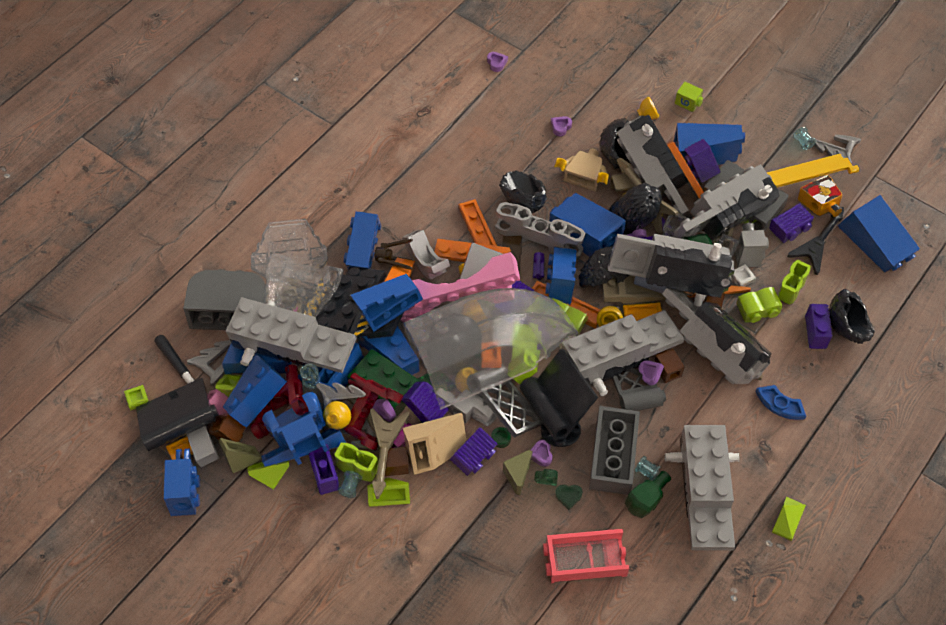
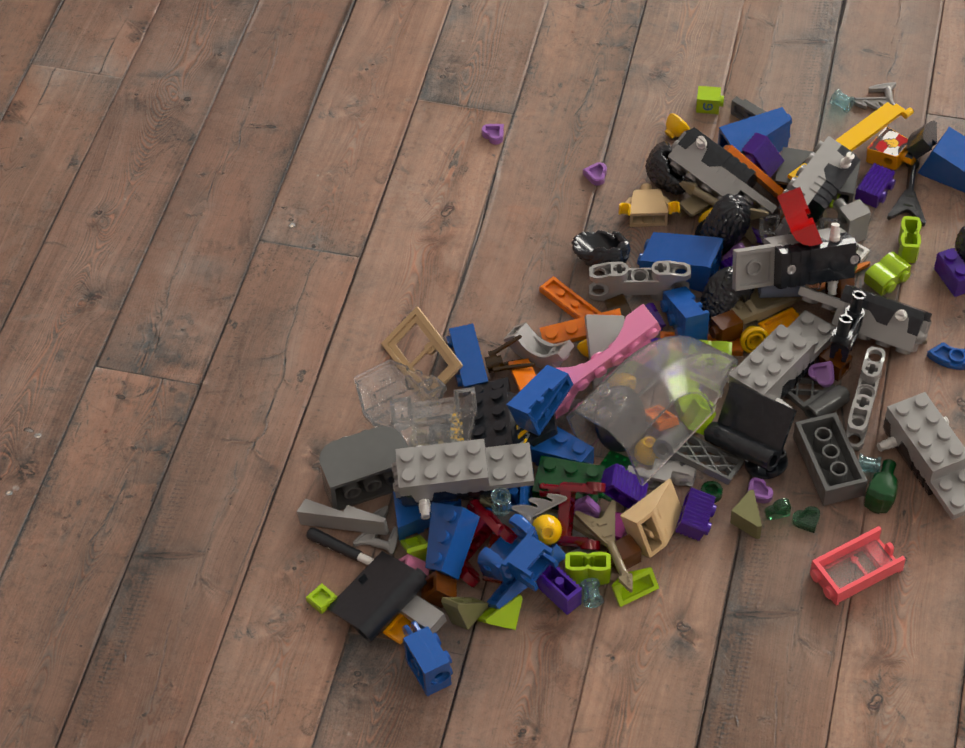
camera: 20 degrees left, 5 degrees down
none -> light grey slope [297,499,389,535]
none -> tan door [381,306,463,403]
none -> reddish brown brick [709,310,743,342]
none -> dark grey panel [731,96,766,120]
none -> red brick [777,187,823,246]
none -> black connector [829,290,866,363]
none -> light grey piece [846,346,885,451]
none -> black slope [907,120,937,159]

